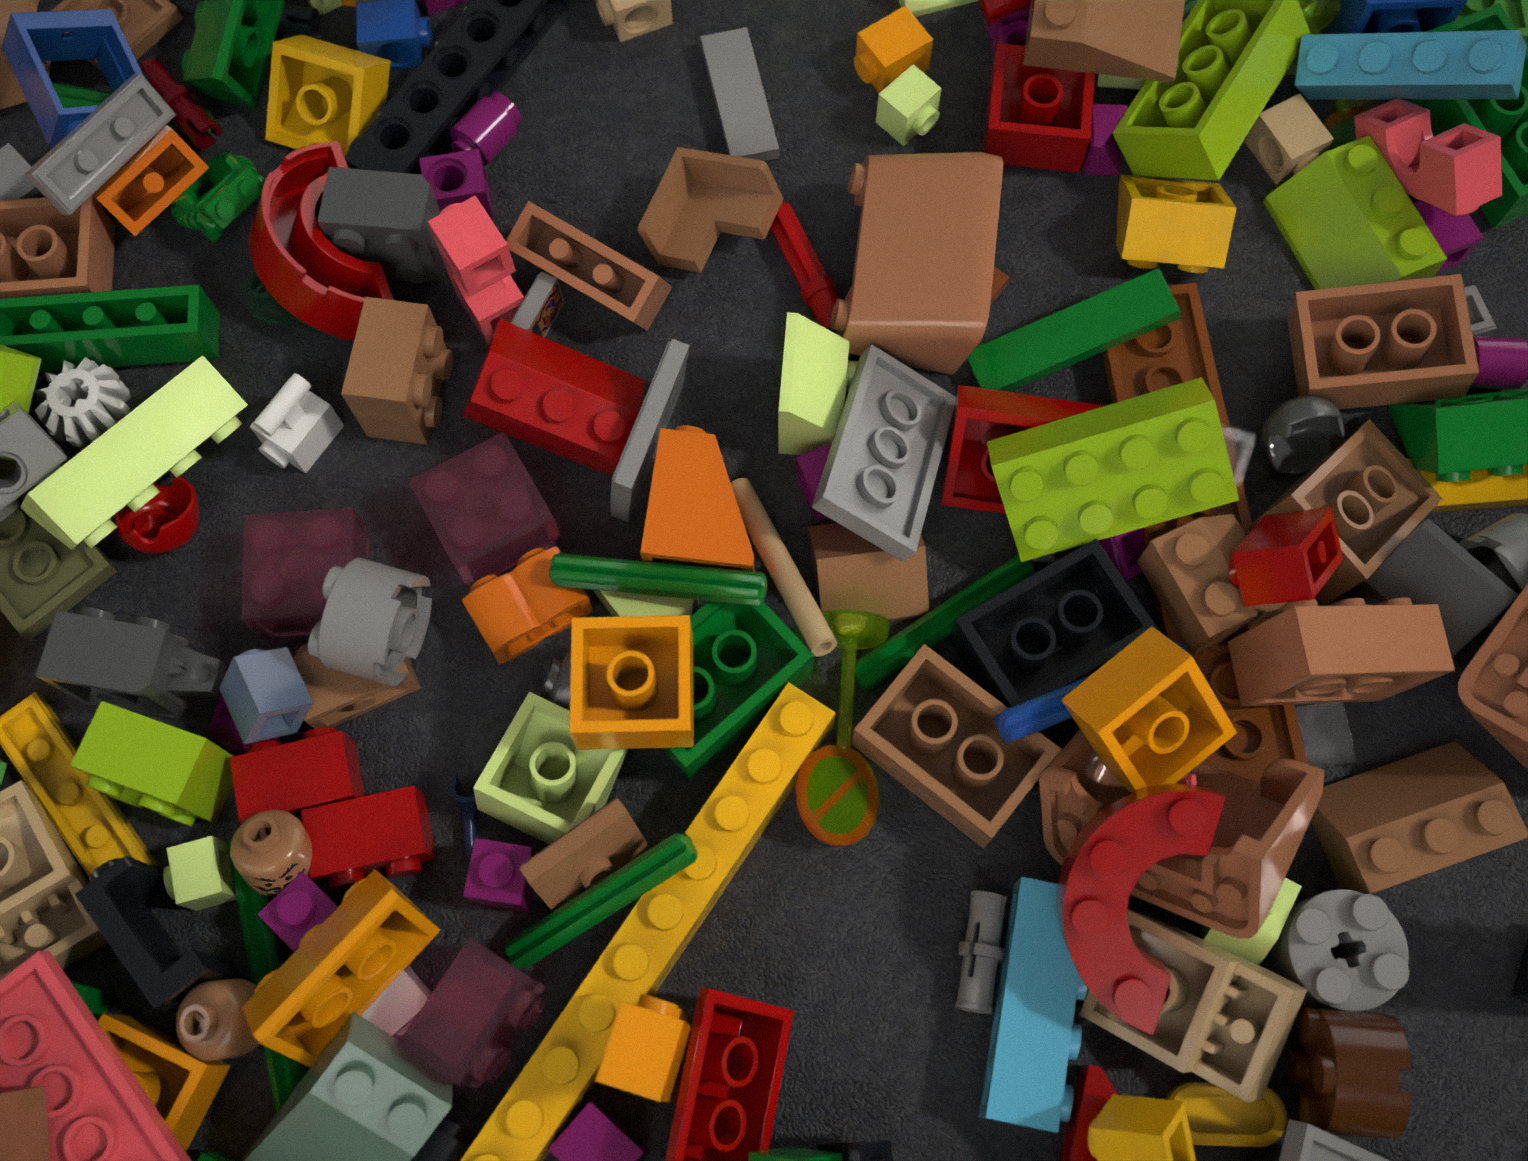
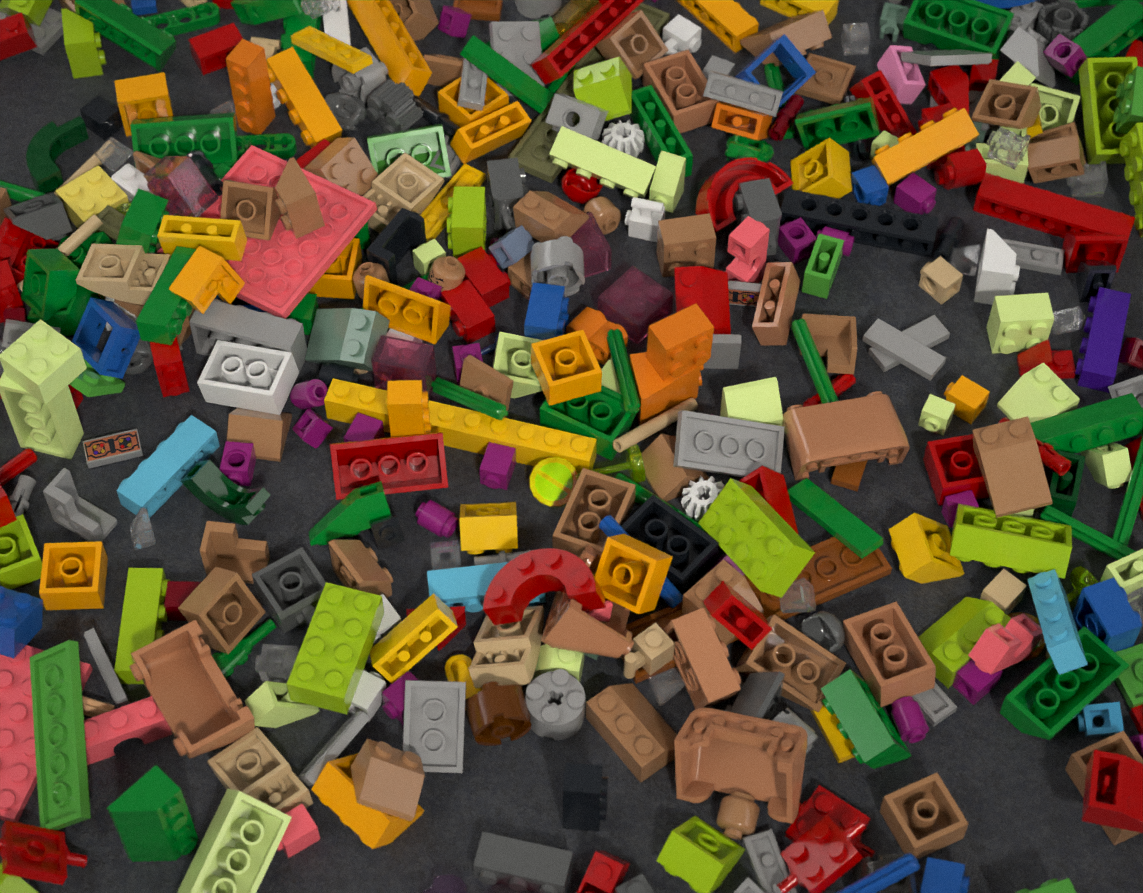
camera: 70 degrees right, 15 degrees down
none -> magenta brick [415,500,459,538]
none -> clear plate [430,540,461,570]
none -> yellow slope [459,502,518,554]
none -> magenta brick [479,442,516,490]
none -> medium nougat slope [513,191,589,242]
none -> blue brick [524,282,569,340]
none -> medium nougat head [583,197,621,235]
none -> tan brick [624,623,675,679]
none -> orange brick [646,303,714,381]
none -> yellowish green slope [649,151,686,213]
none -> white gear [681,475,724,522]
none -> green axle [791,318,839,404]
none -> bright green brick [802,234,844,299]
none -> light grey tile [862,318,946,381]

